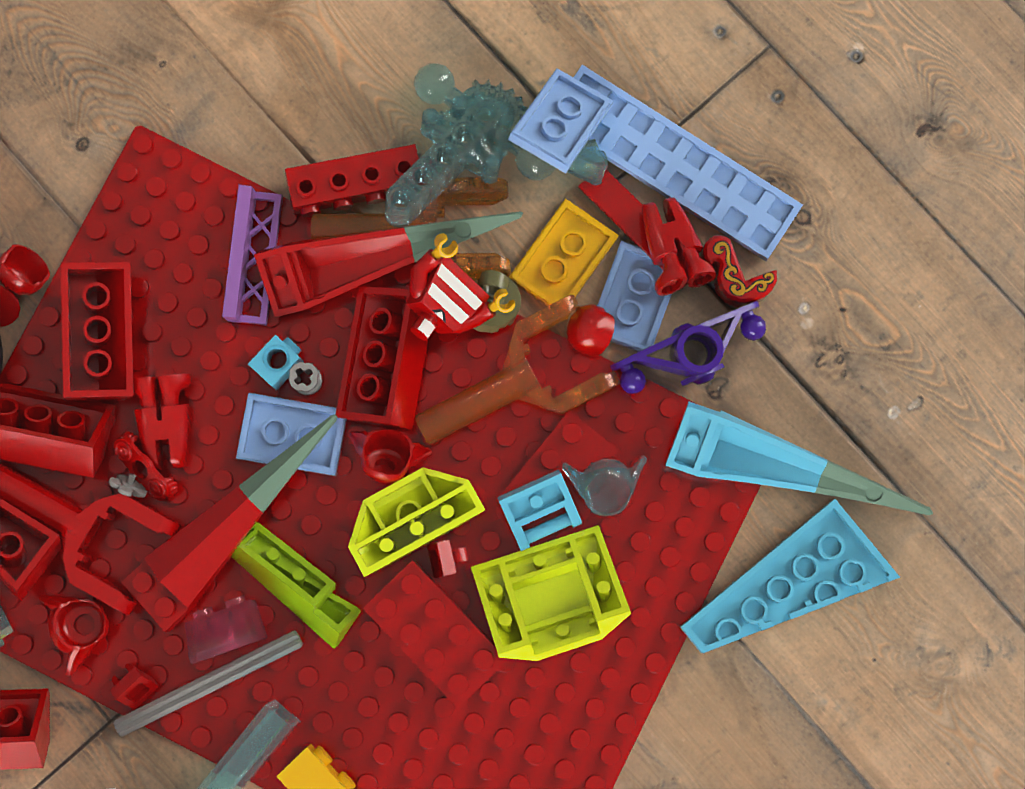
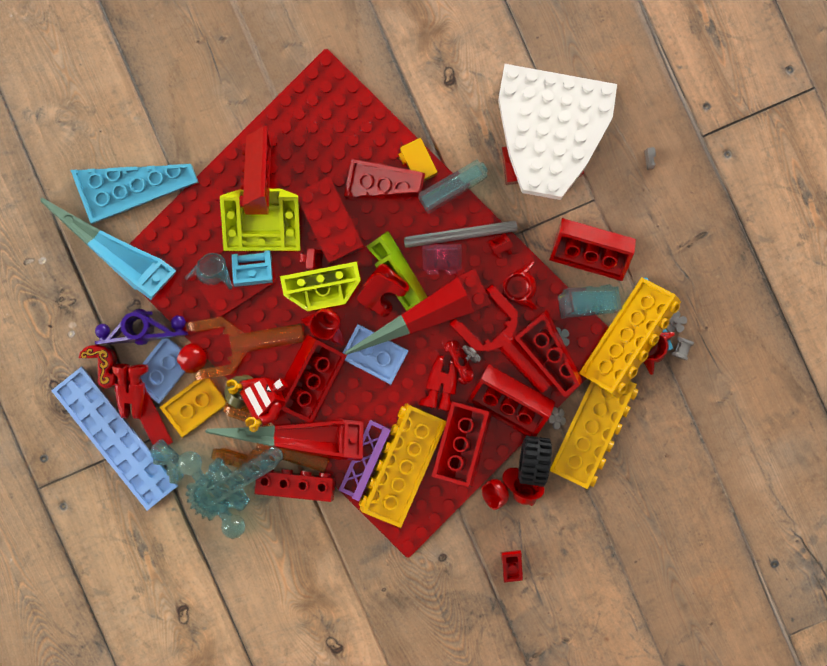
camera: 165 degrees left, 5 degrees up
medium azure brick [248,335,304,390] -> none
light grey bush [289,362,322,395] -> none
light blue tile [508,68,613,173] -> none
none -> red slope [240,126,271,215]
none -> wing [344,159,425,197]
none -> red piece [357,264,409,317]
none -> yellow bracket [359,403,447,528]

